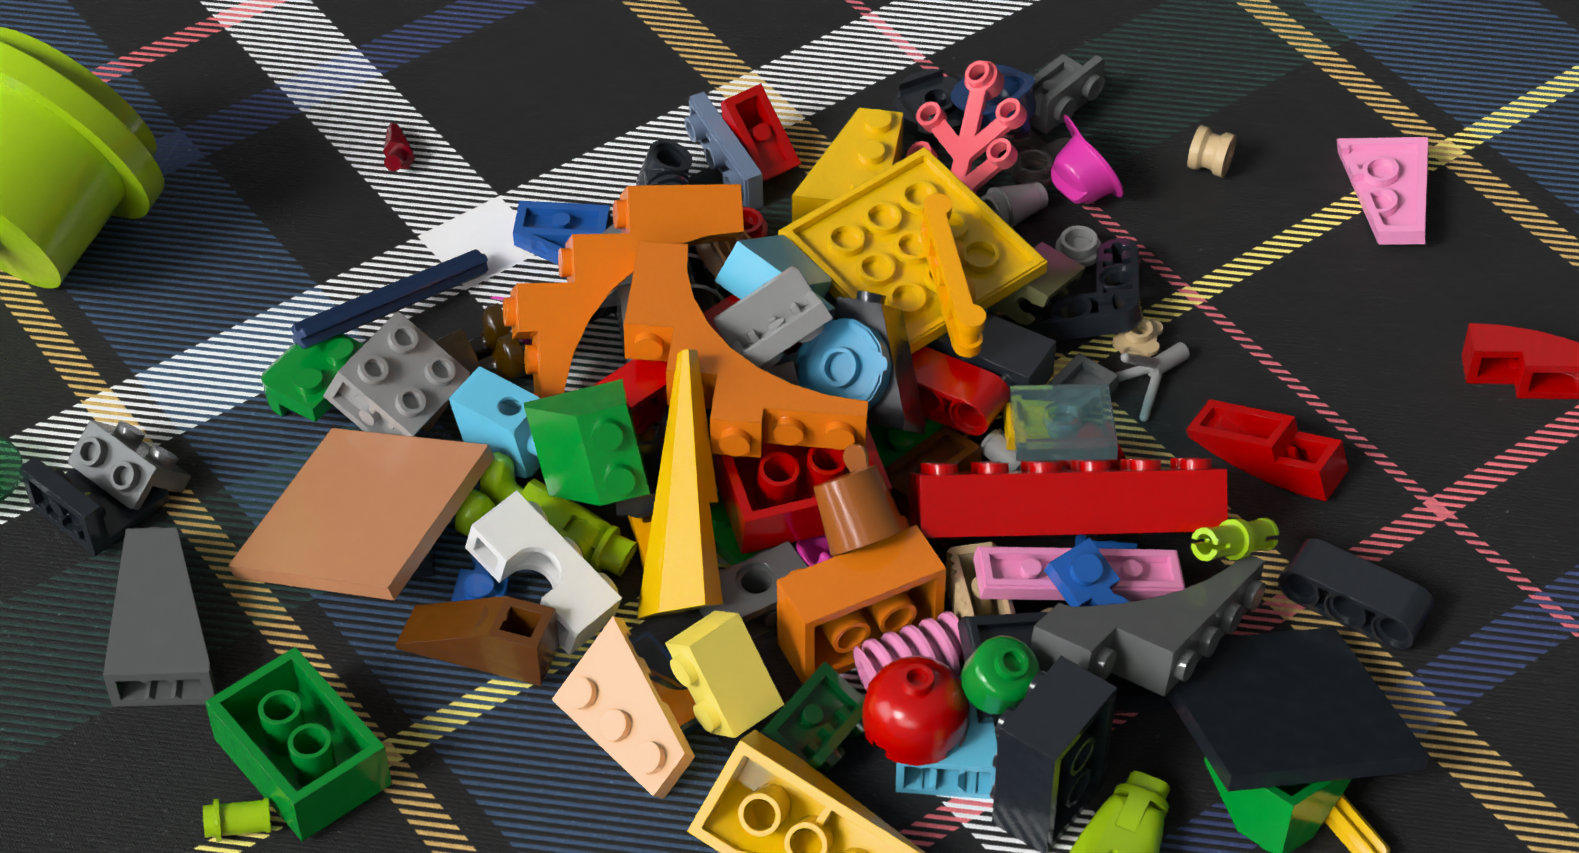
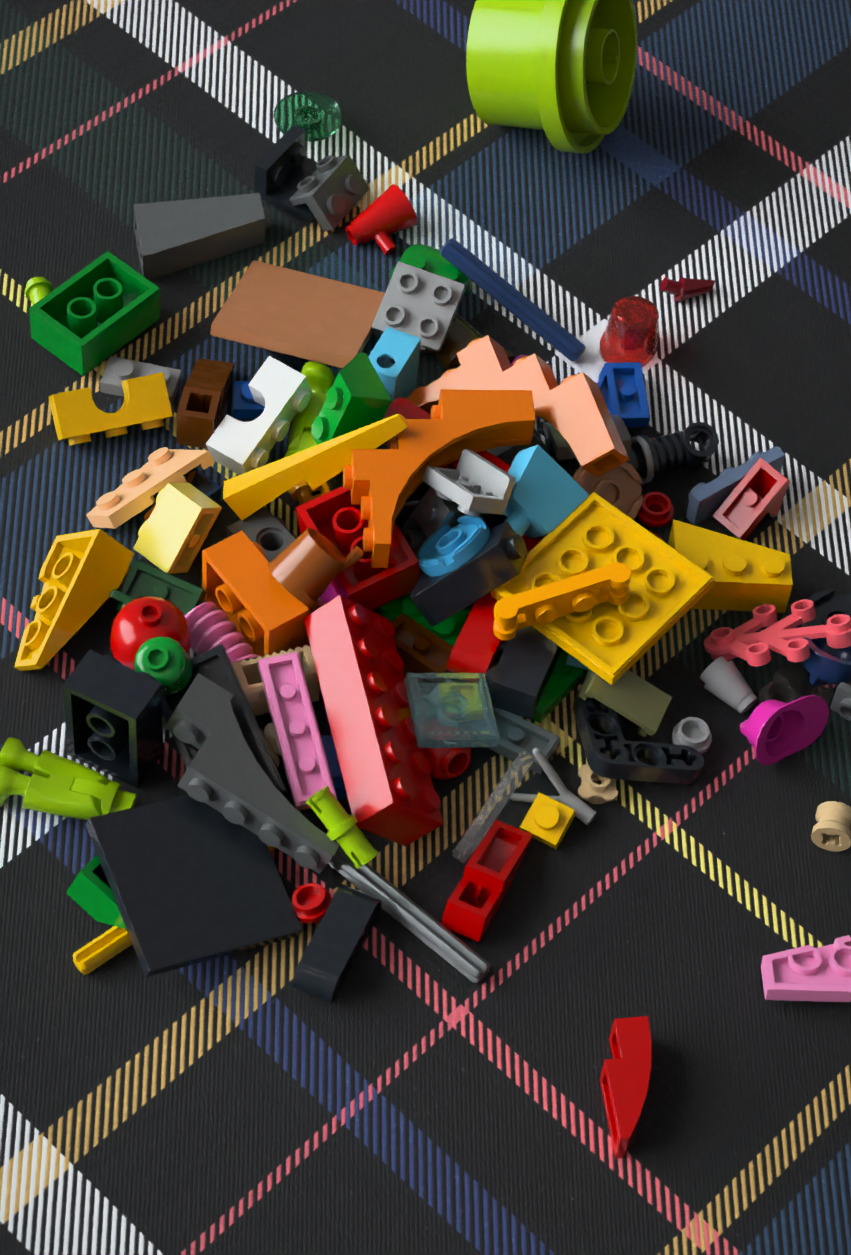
camera: 75 degrees right, 5 degrees up
blue plate [1044,538,1129,607] -> none
none -> yellow arch [48,372,173,446]
none -> light grey plate [100,356,181,407]
none -> red plate [291,883,332,923]
none -> dark grey axle [328,845,490,983]
none -> red piece [345,184,417,256]
none -> clear tile [452,751,536,863]
none -> yellow plate [520,792,576,850]
none -> clear red hat [599,296,659,367]

